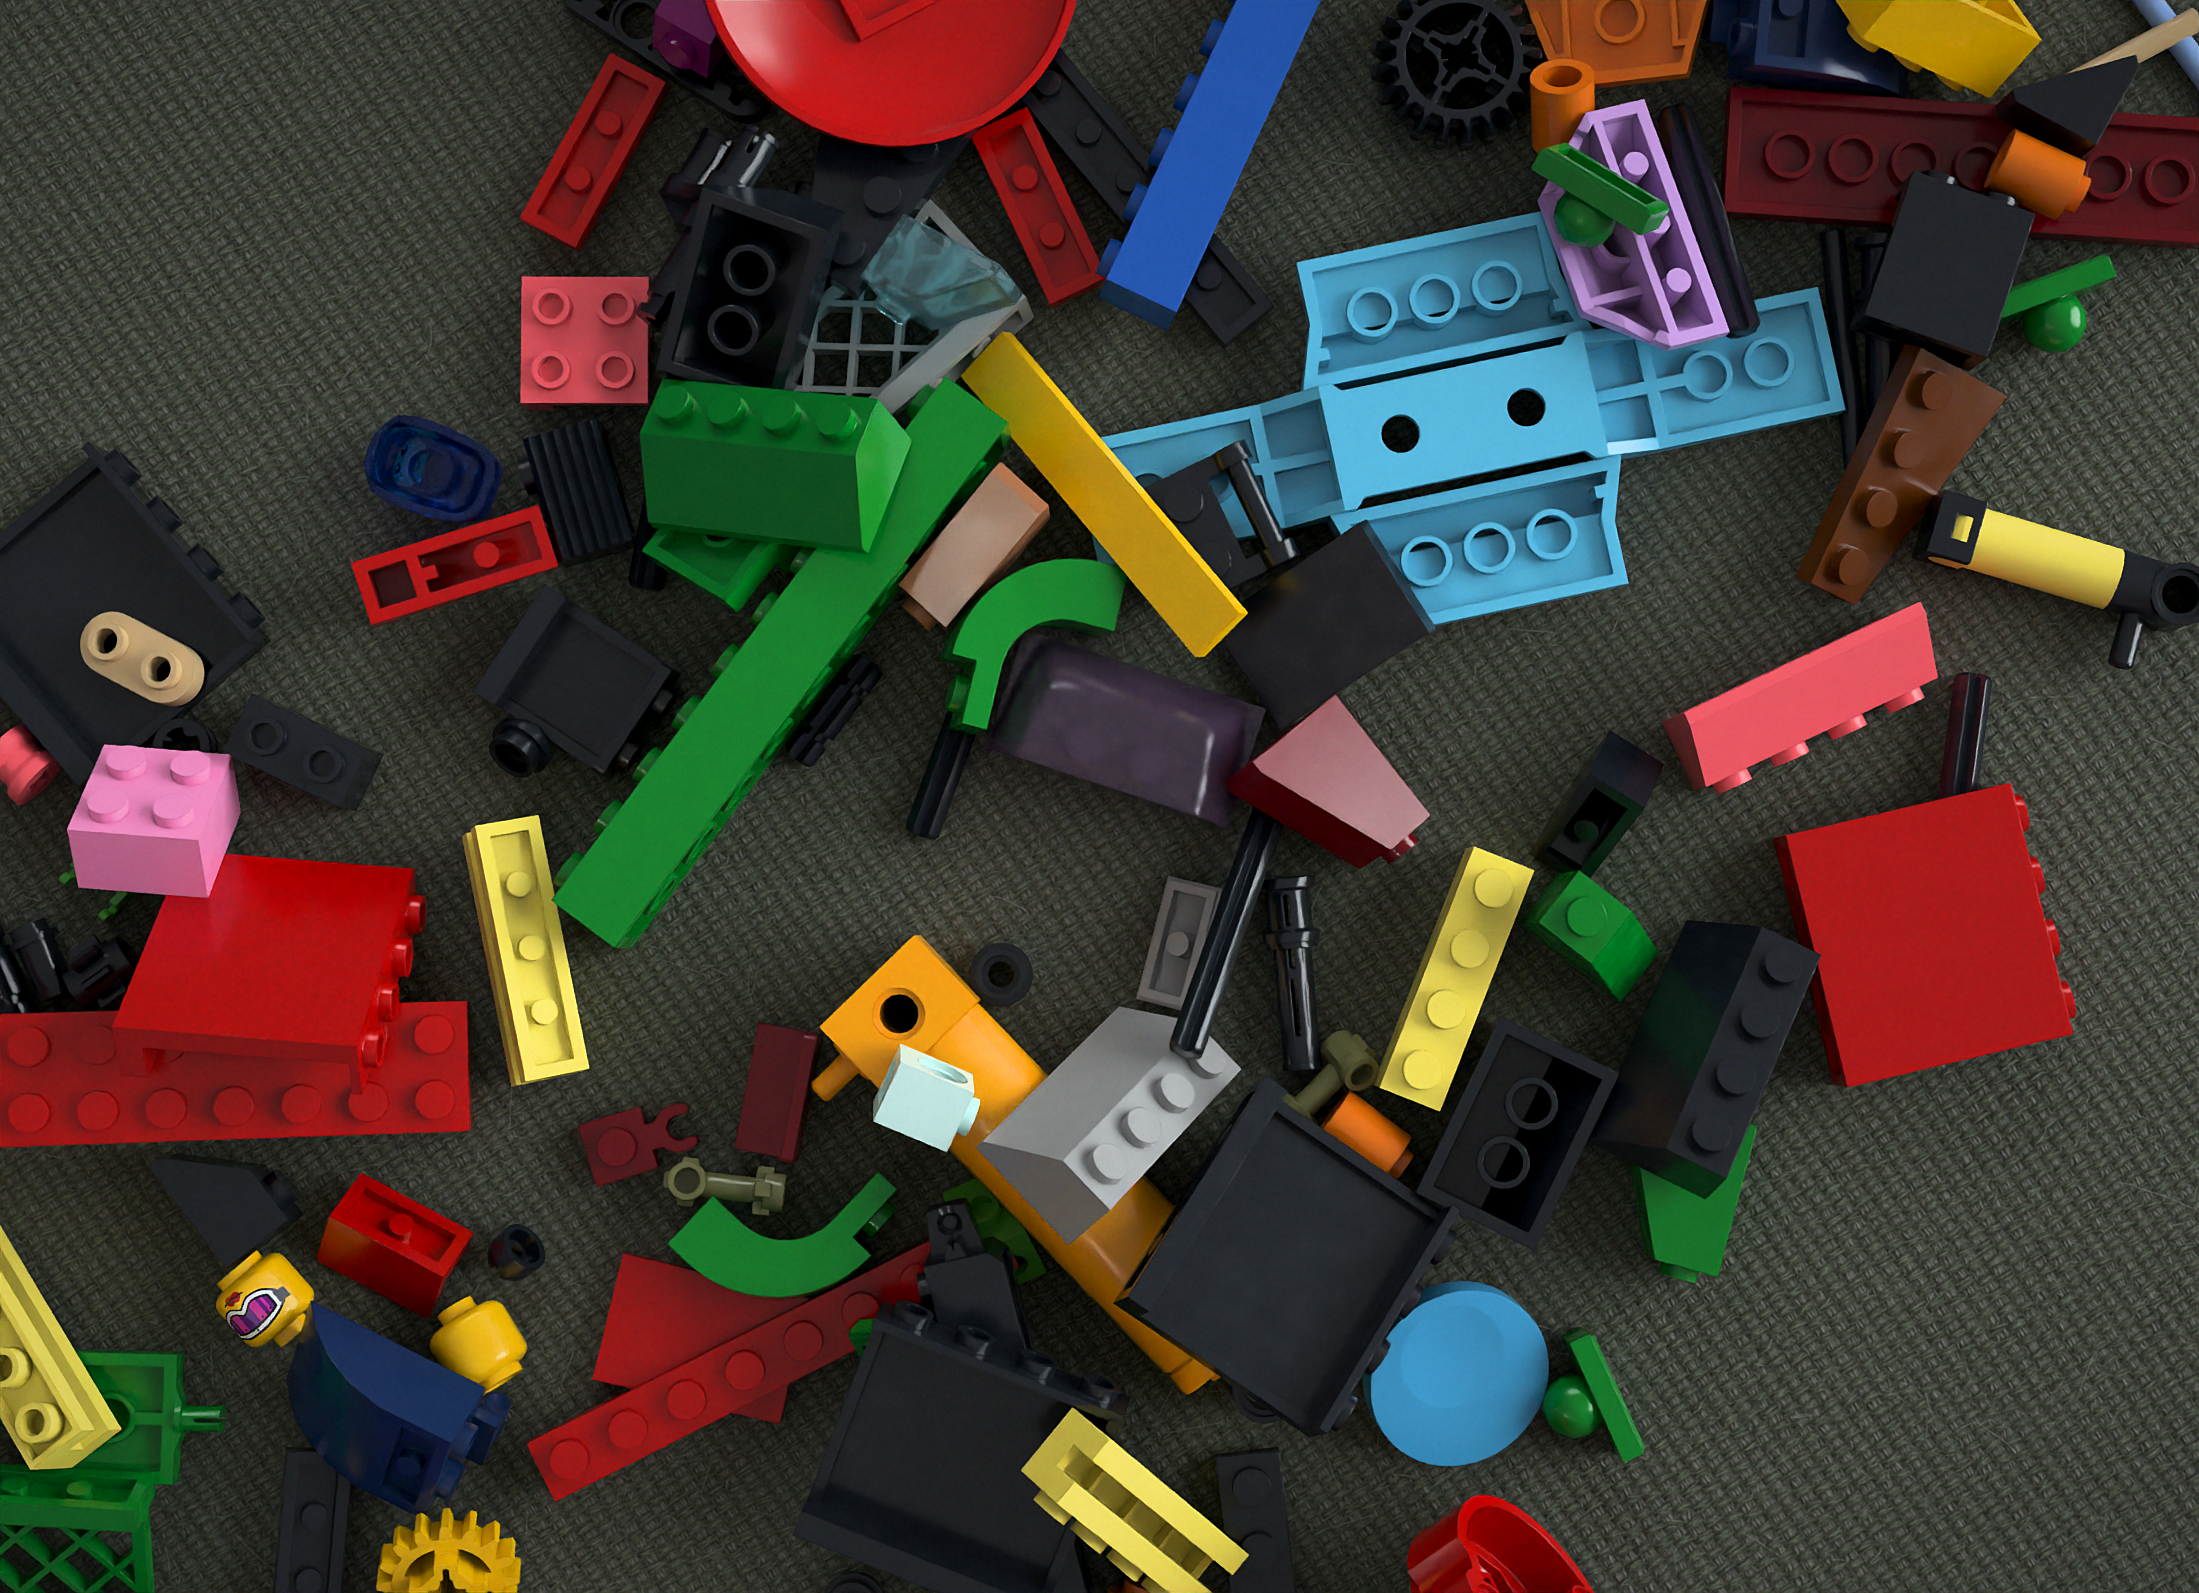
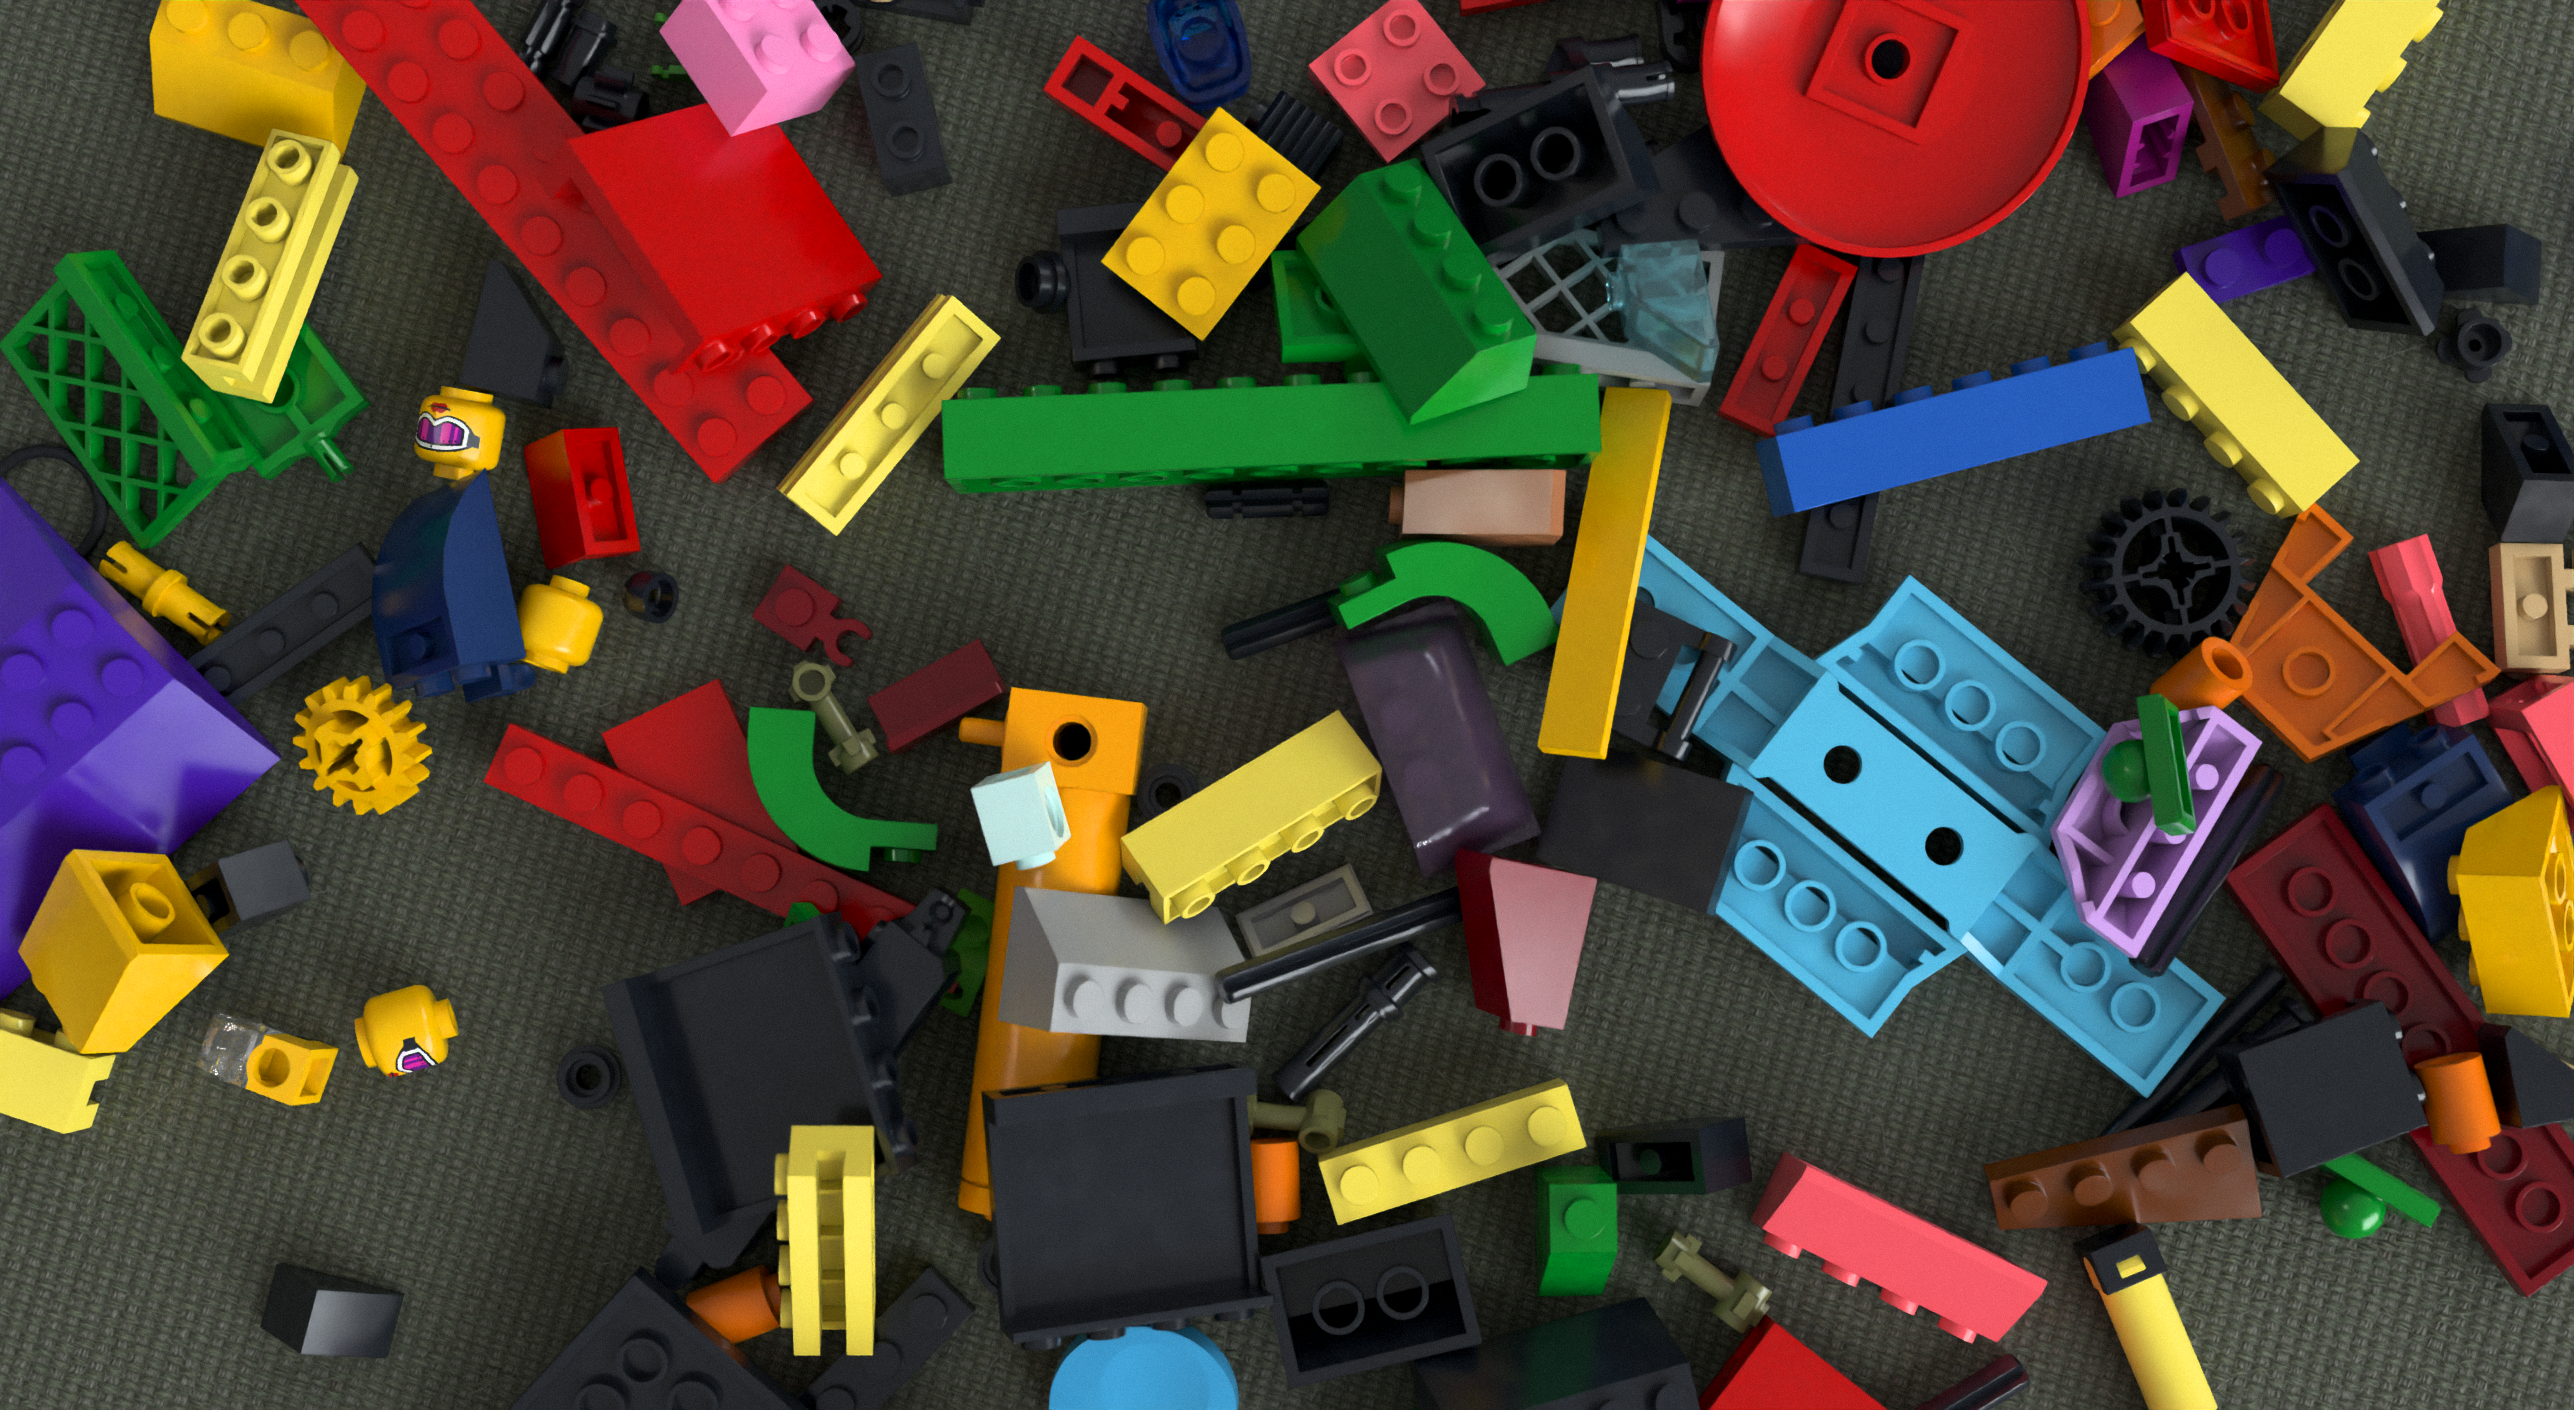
camera: 45 degrees right, 0 degrees up
none -> yellow plate [1101,106,1321,342]
none -> light yellow brick [1120,710,1382,925]
none -> olive bar [1652,1229,1773,1334]

